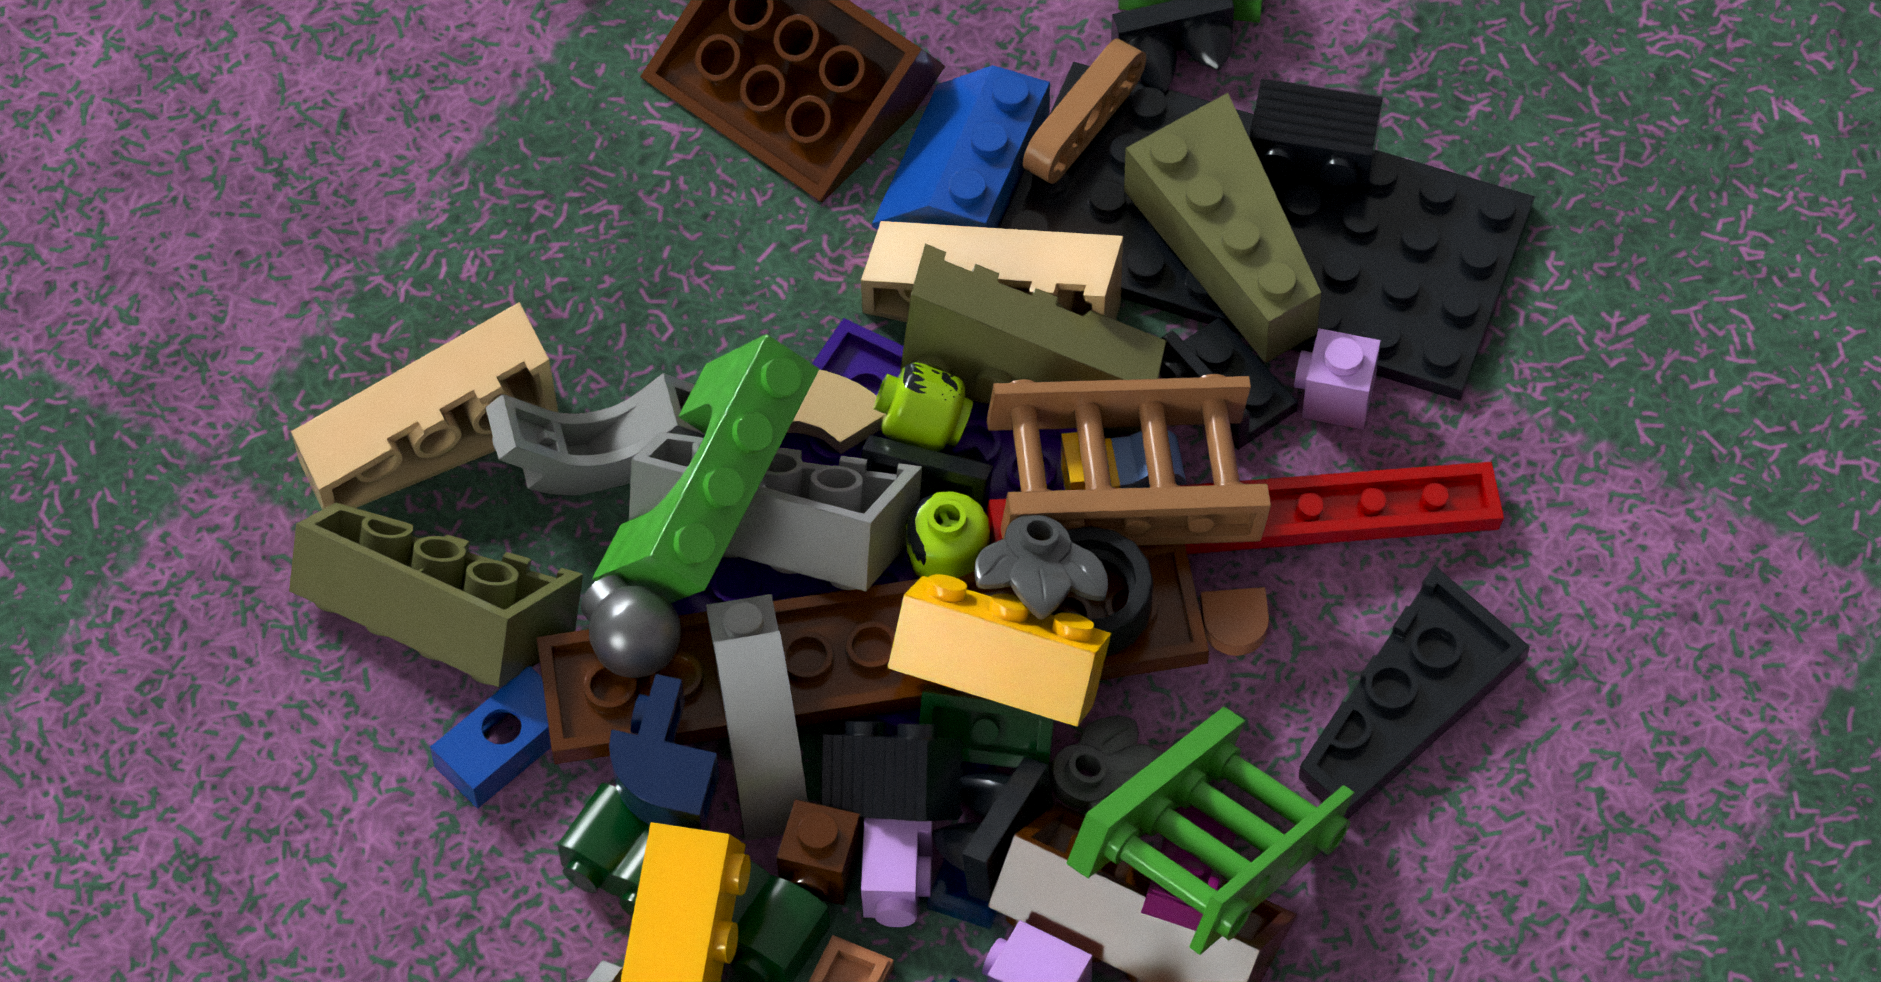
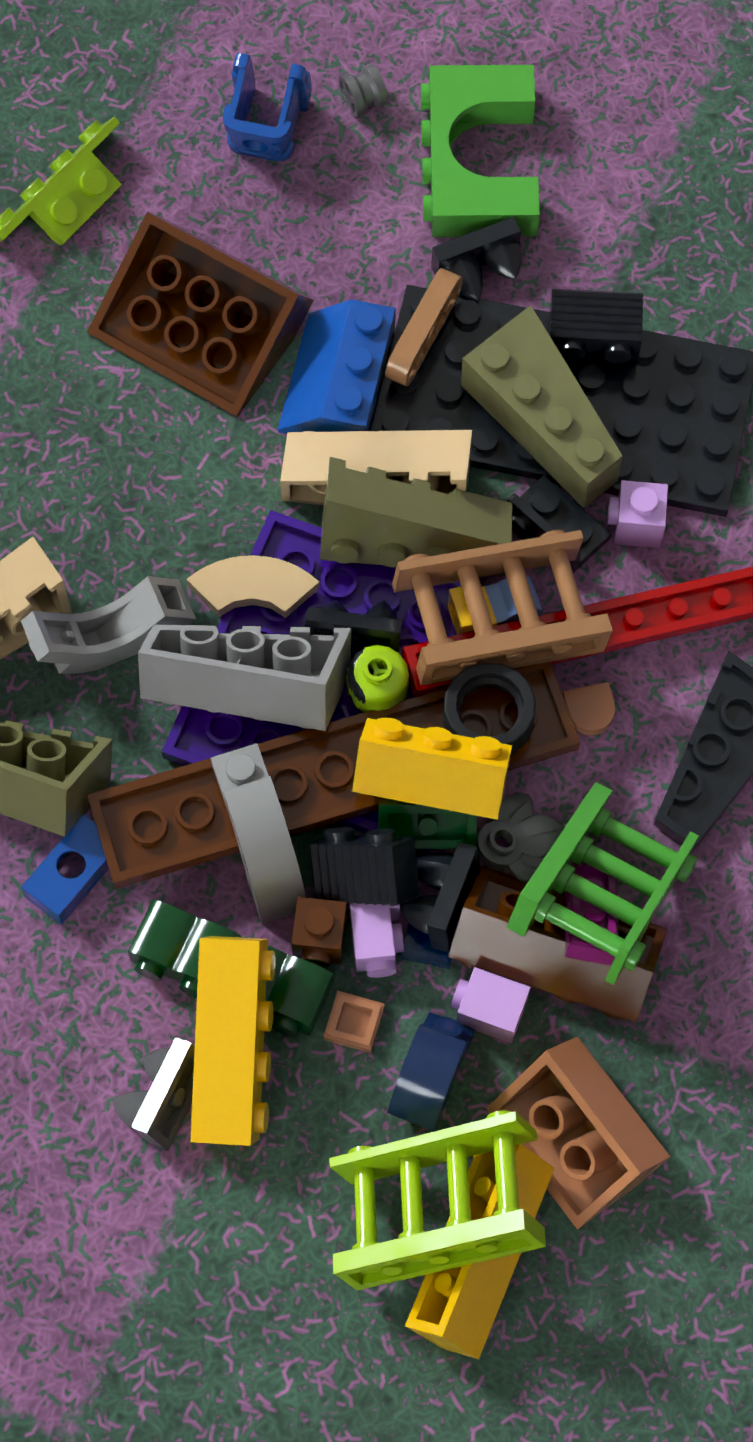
camera: 10 degrees left, 10 degrees up
flat silver piece [581,575,681,678] -> none
bright green arch [592,334,819,603] -> none
dark blue brick [609,674,720,830] -> none
lime head [873,361,973,452] -> none
dark grey plate [974,515,1108,620] -> none

